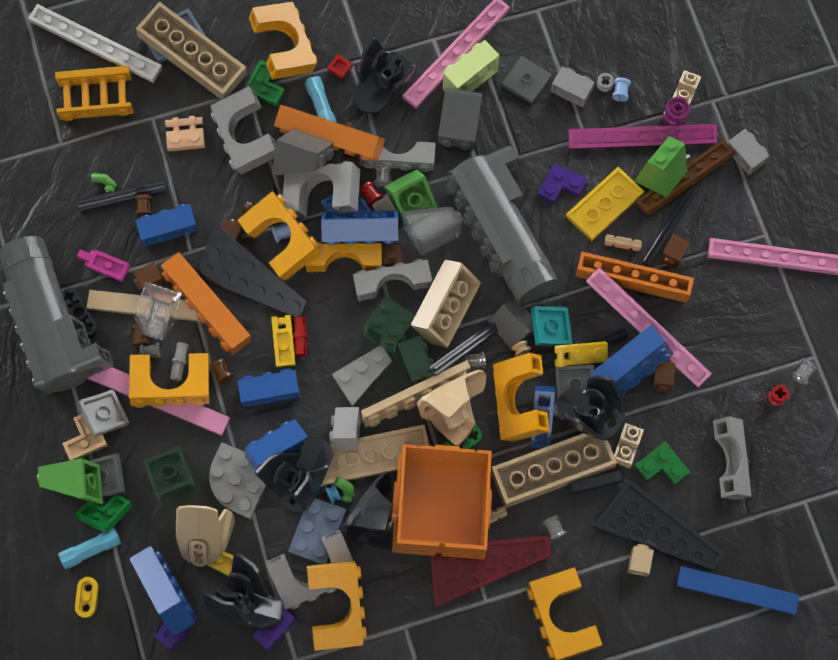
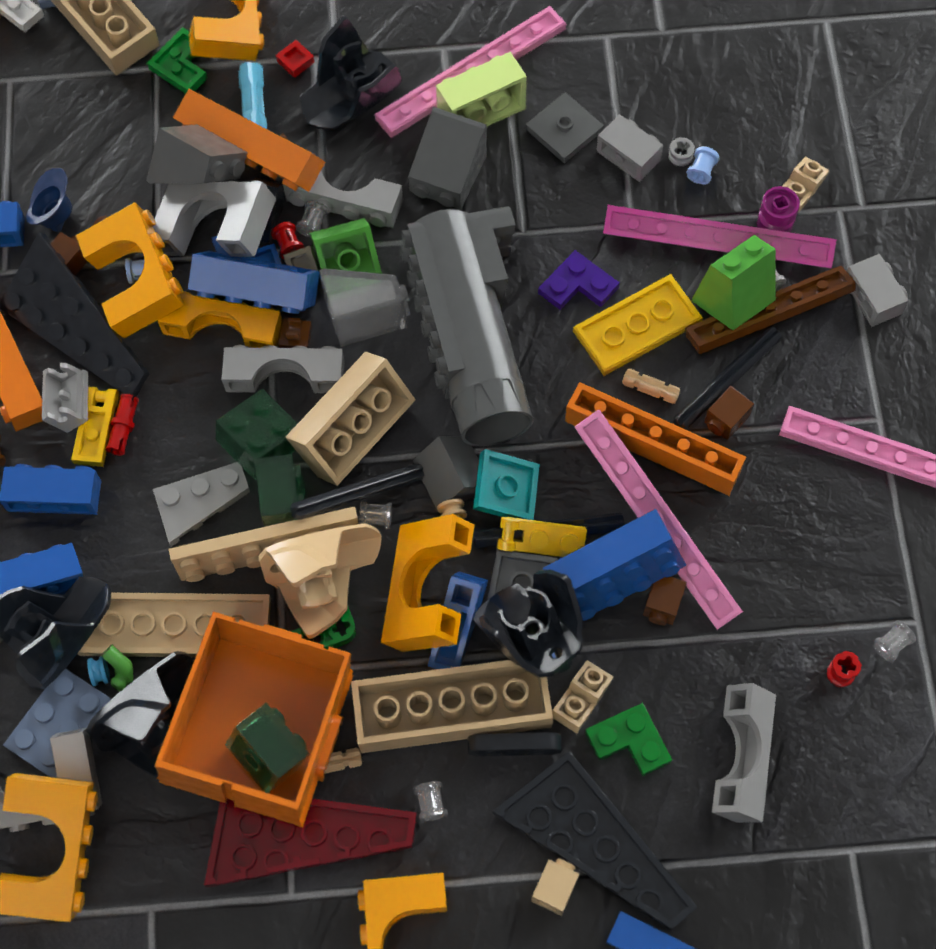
camera: 15 degrees right, 5 degrees down
light nougat plate [165,116,205,151] -> none
light grey arch [210,86,276,174] -> none
light grey brick [330,407,361,450] -> none
none -> dark blue piece [26,168,72,232]
none -> light grey hinge [42,363,88,433]
none -> clear green brick [225,702,309,794]

